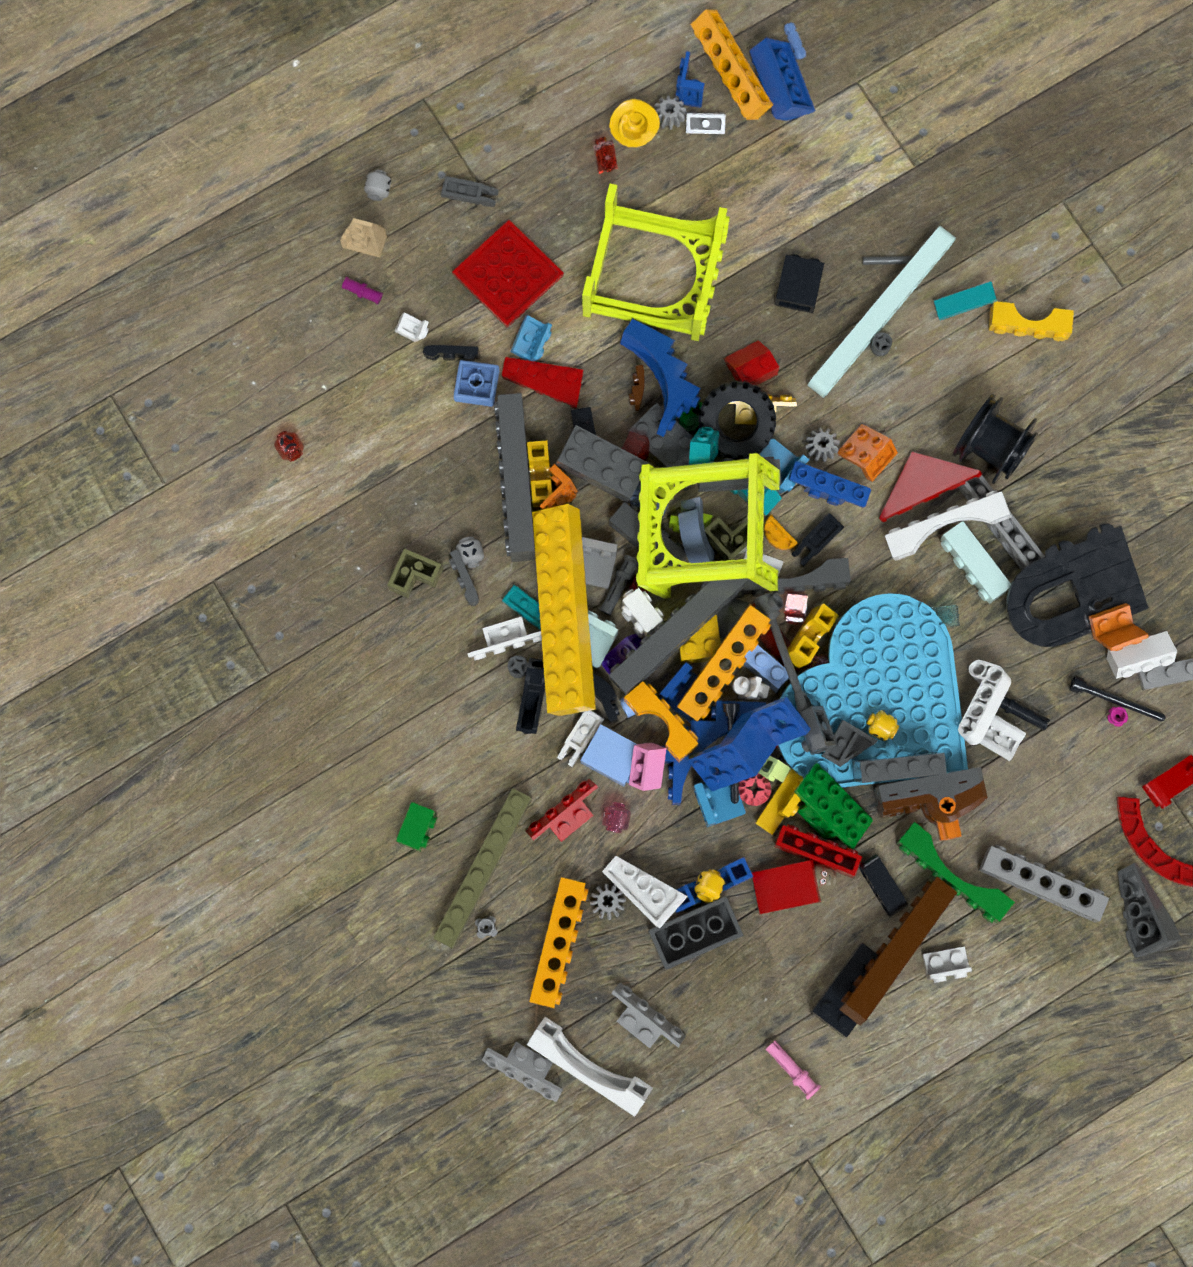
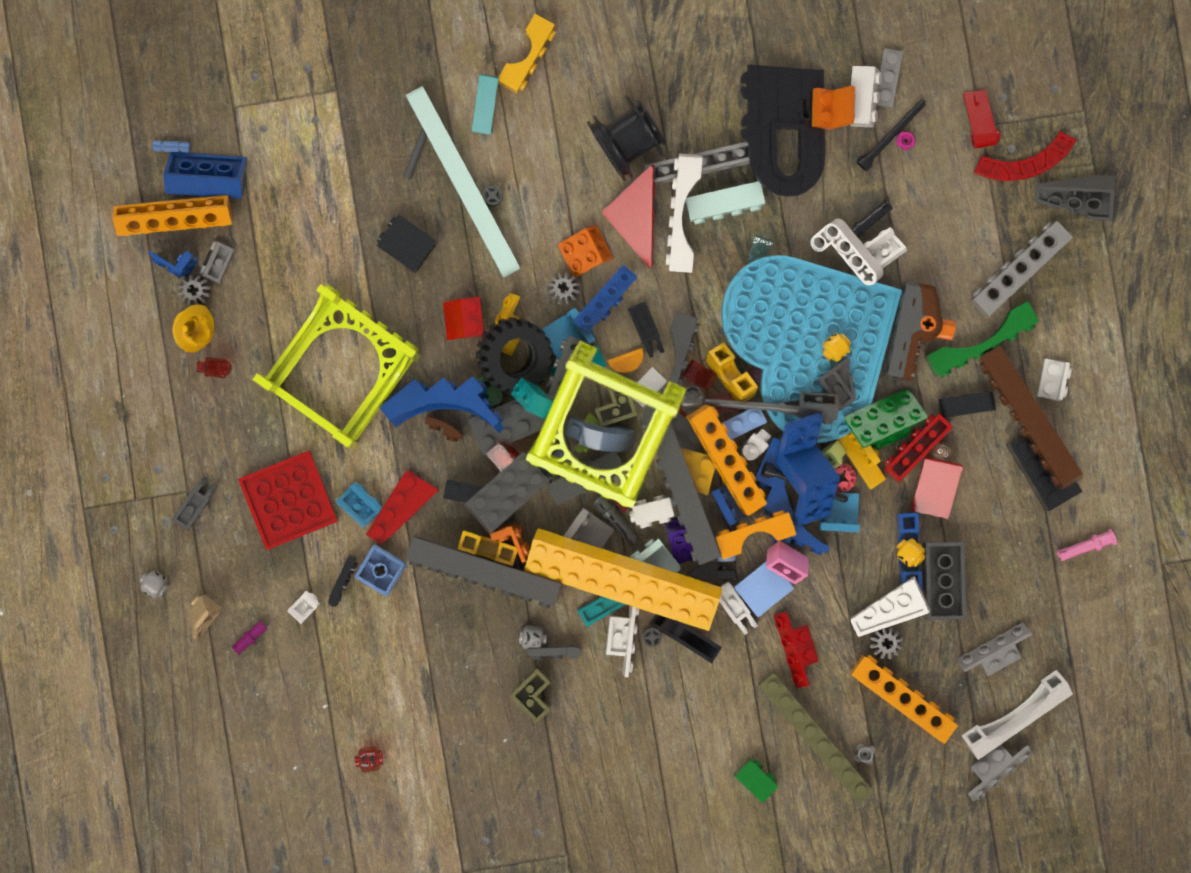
camera: 70 degrees left, 10 degrees up
clear pink head [602,802,631,834] -> none
dark grey arch [852,752,947,783] -> none

